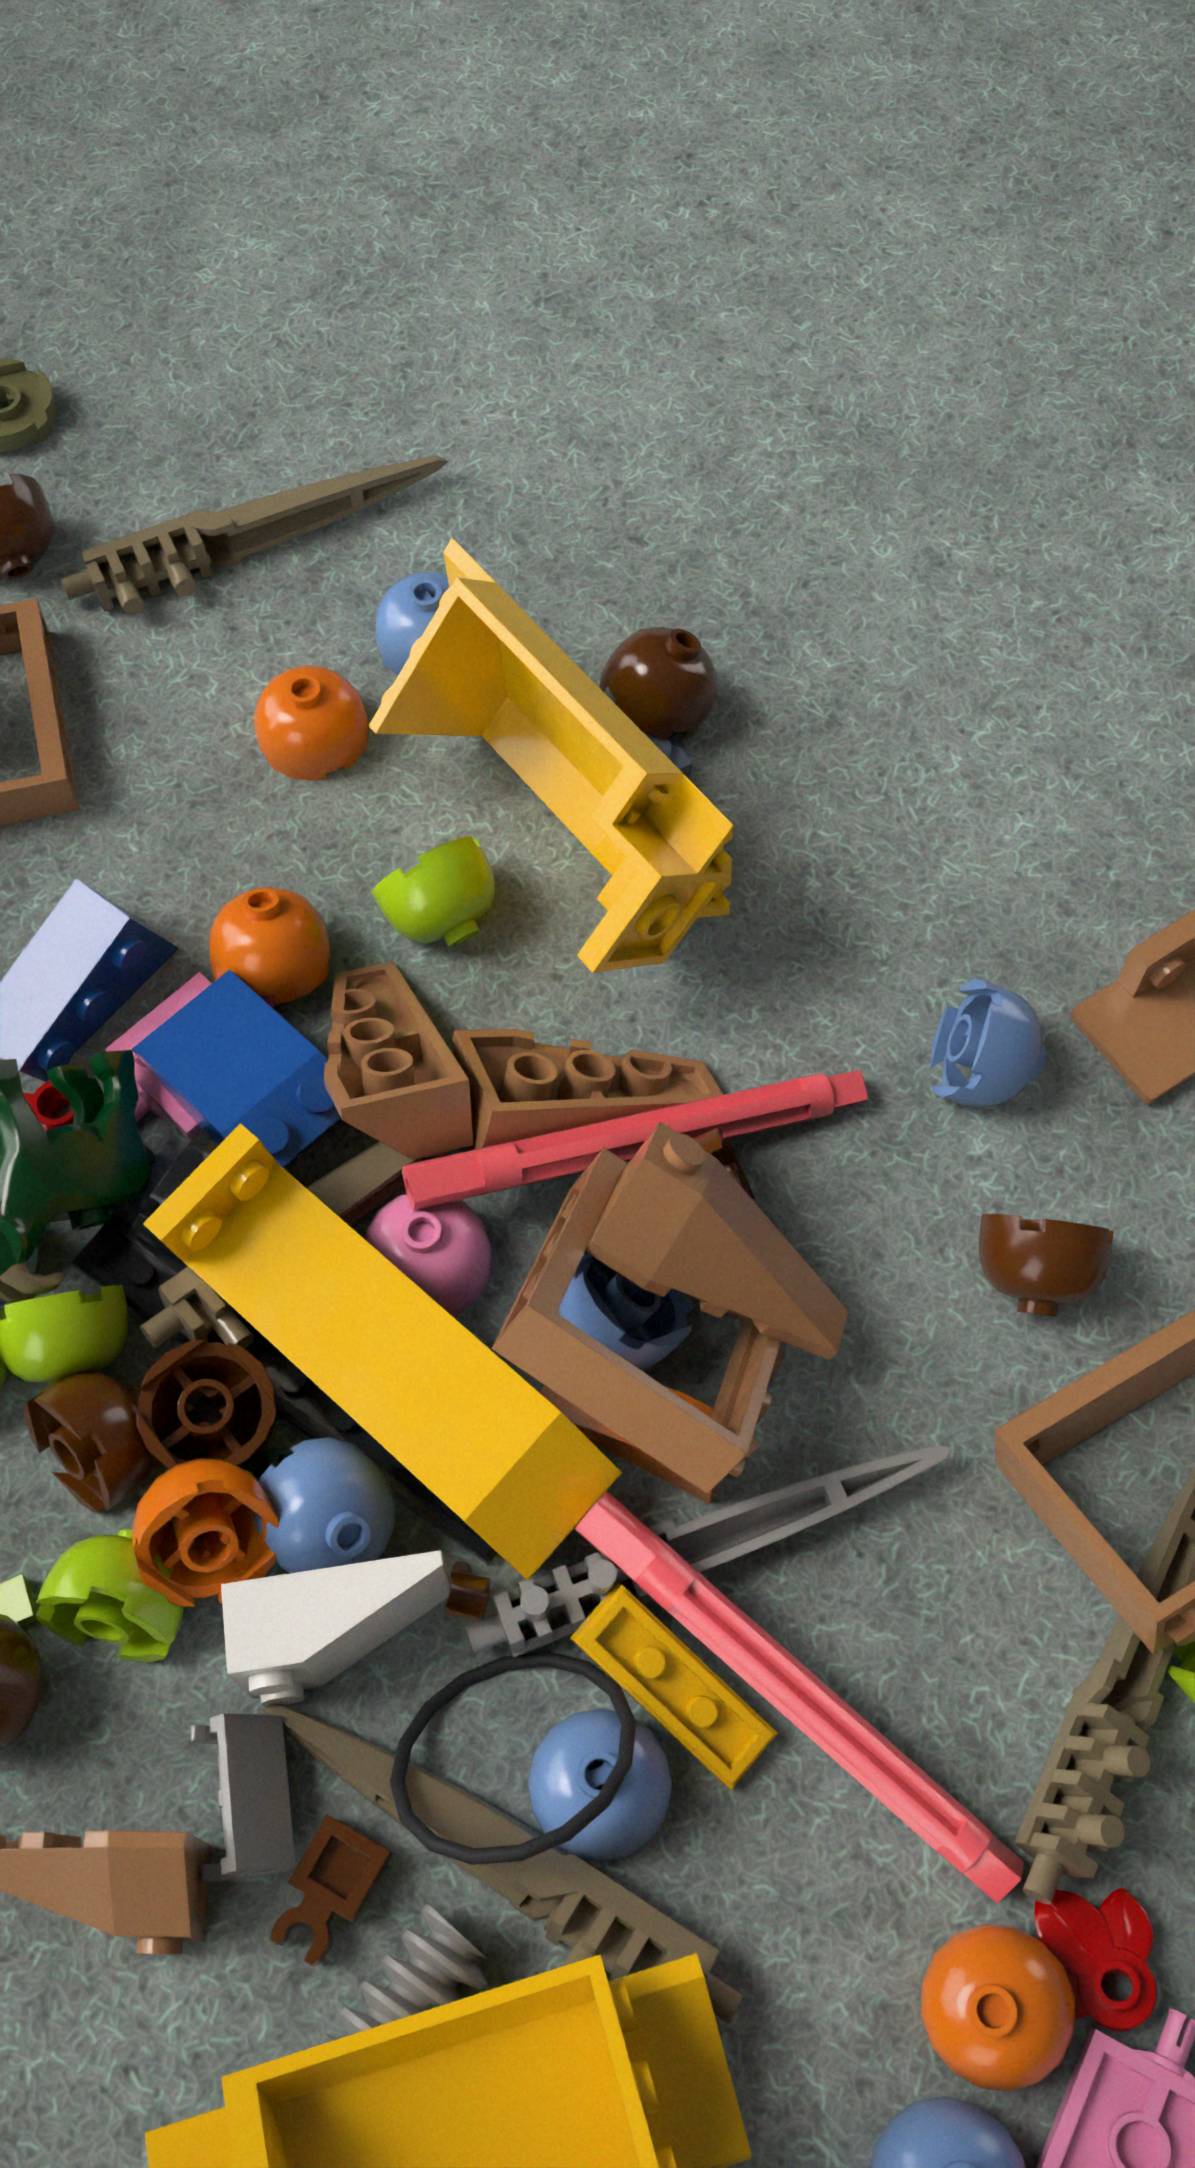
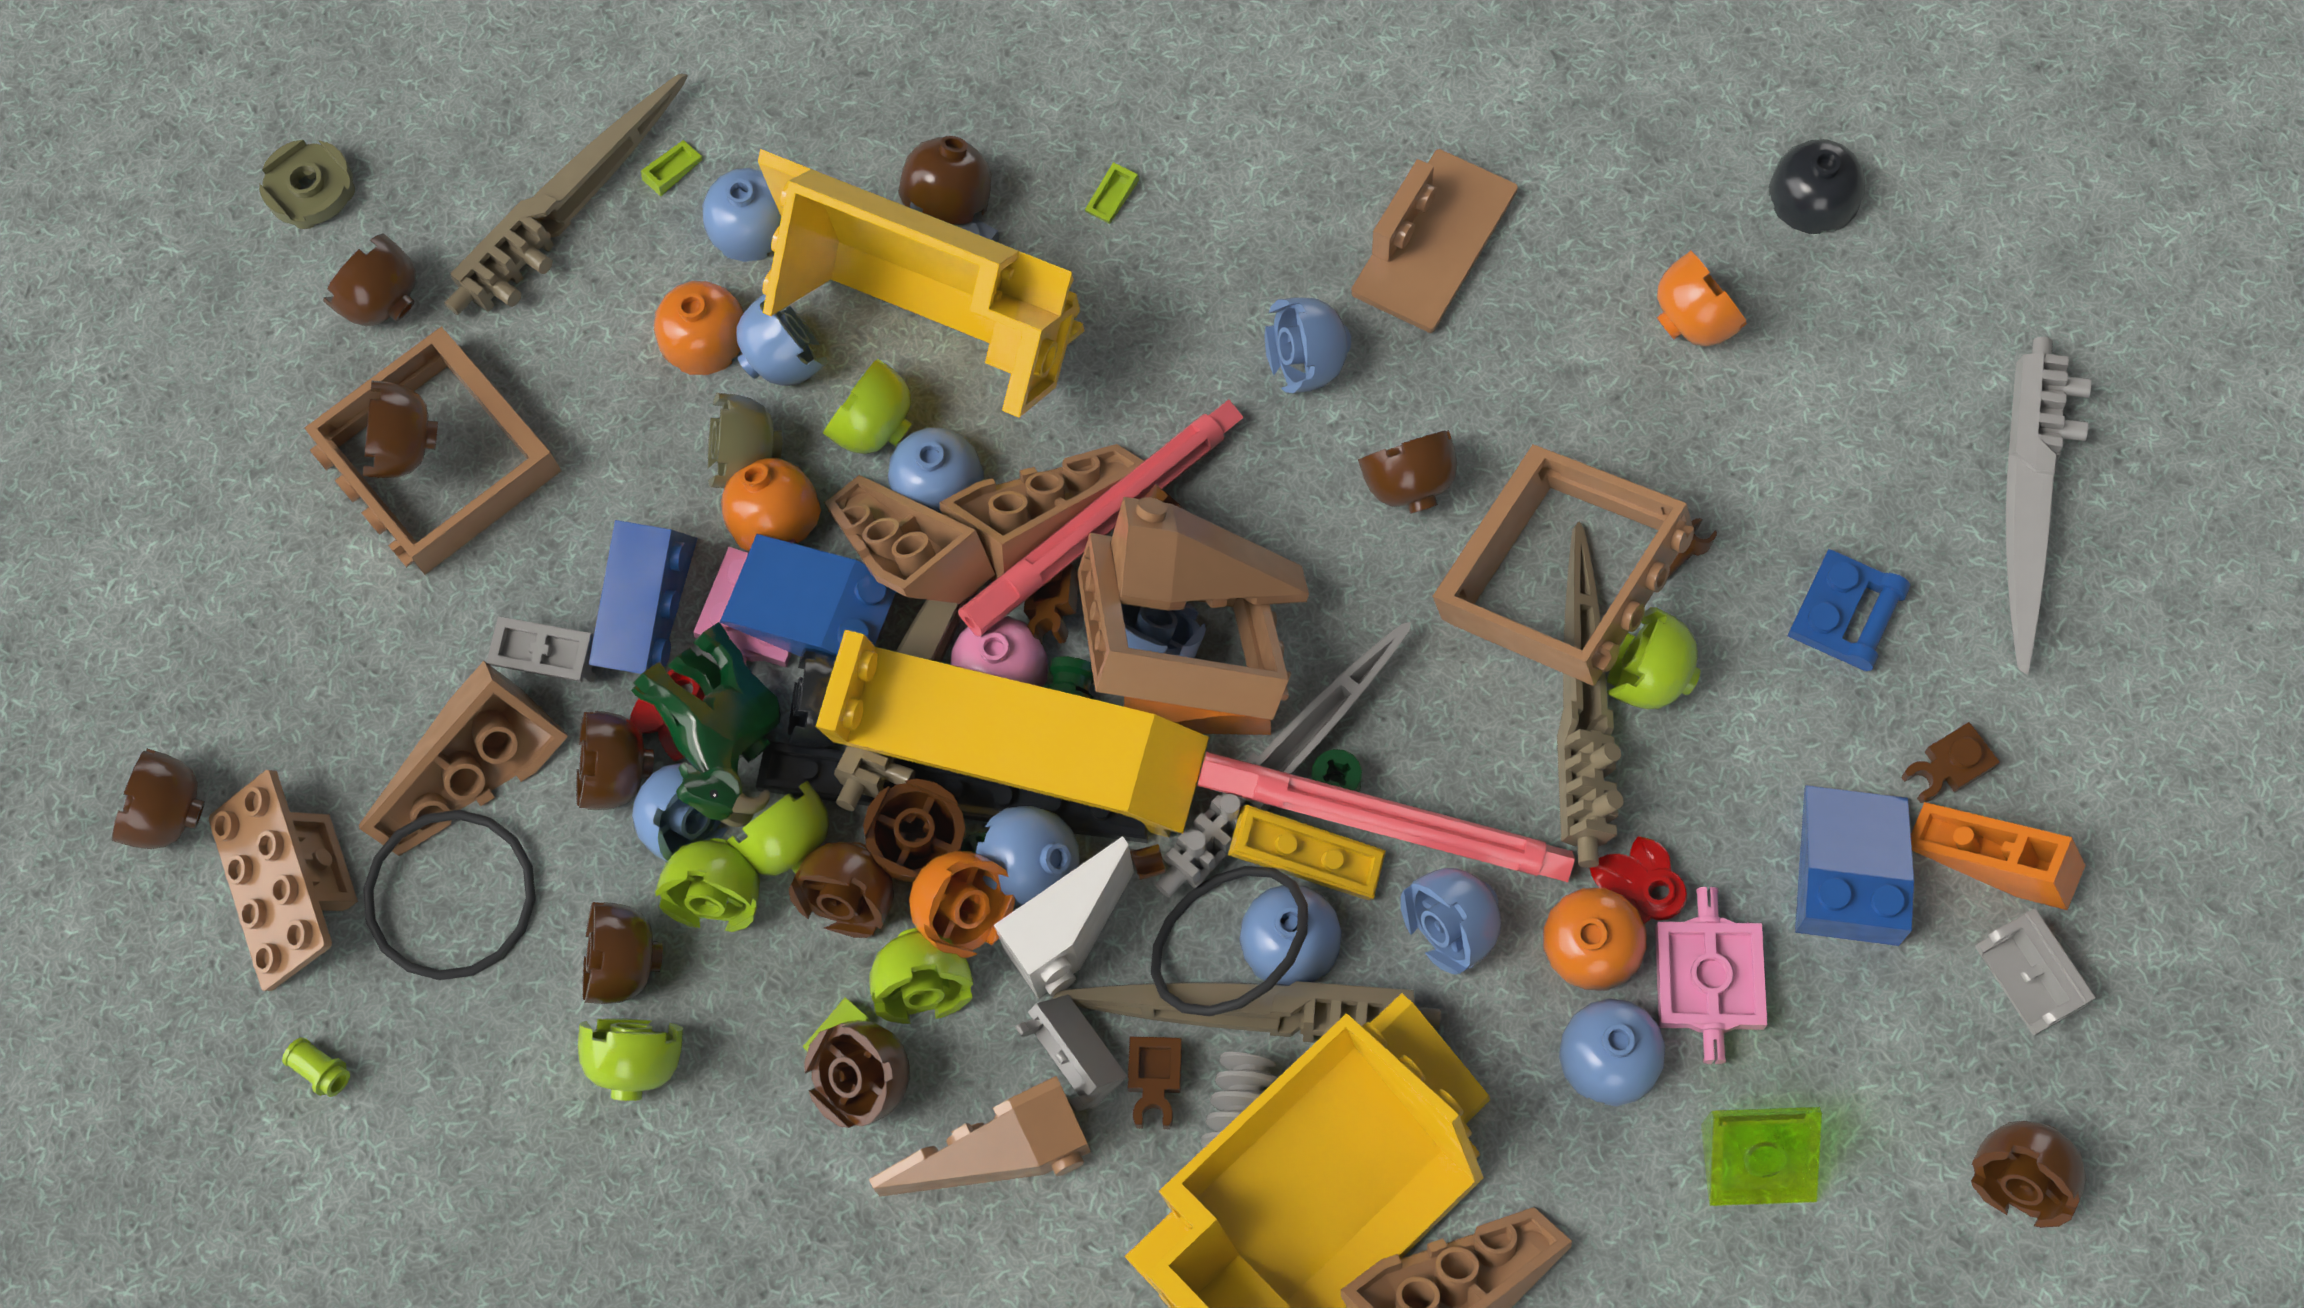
camera: 20 degrees left, 5 degrees up
none -> lime piece [641,140,702,196]
none -> olive cylinder [708,393,783,488]
none -> medium blue cylinder [736,294,828,386]
none -> medium blue cylinder [888,427,984,514]
none -> reddish brown plate [1023,564,1079,644]
none -> dark green wheel [1046,656,1094,699]
none -> lime piece [1085,162,1139,224]
none -> dark green wheel [1312,749,1362,792]
none -> medium blue cylinder [1401,868,1501,975]

